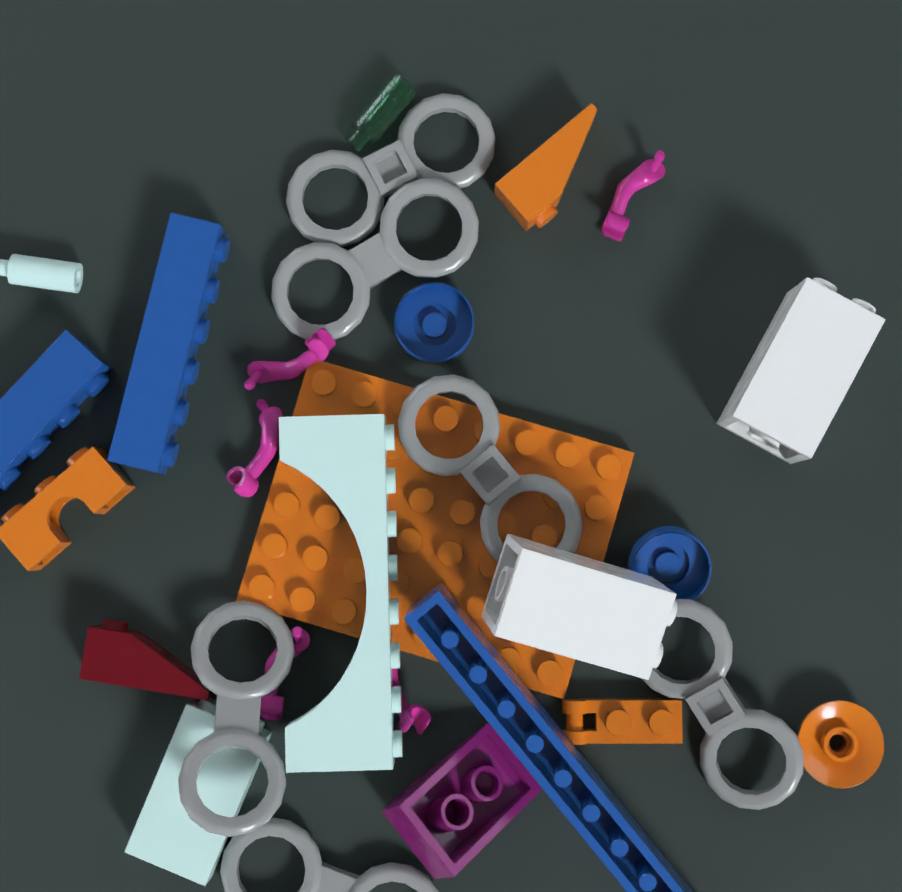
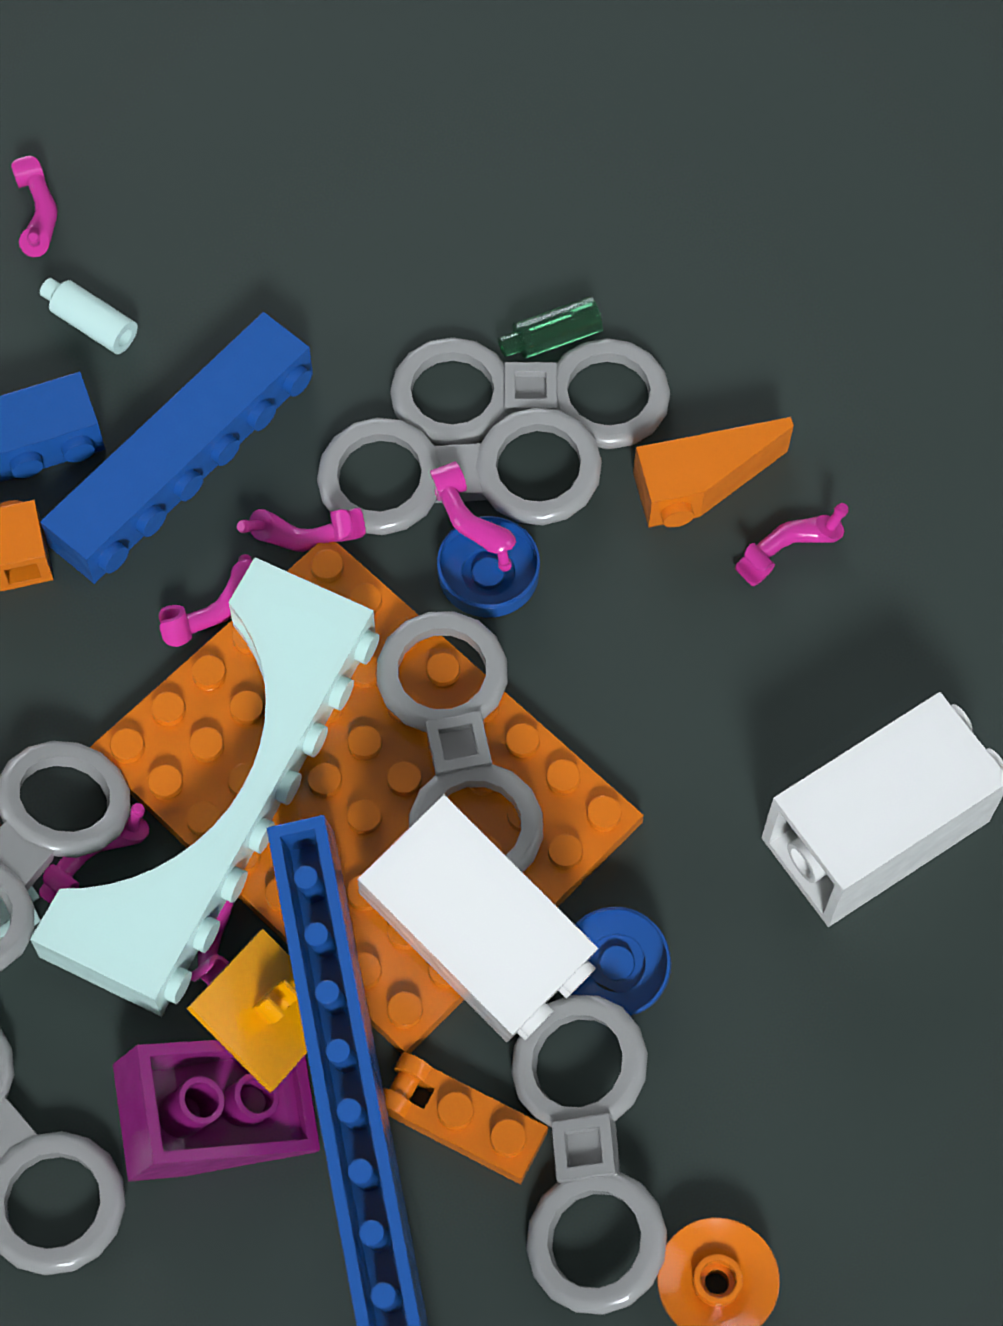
camera: 25 degrees right, 20 degrees down
none -> light orange piece [187,929,307,1093]
none -> dark pink piece [430,461,516,571]

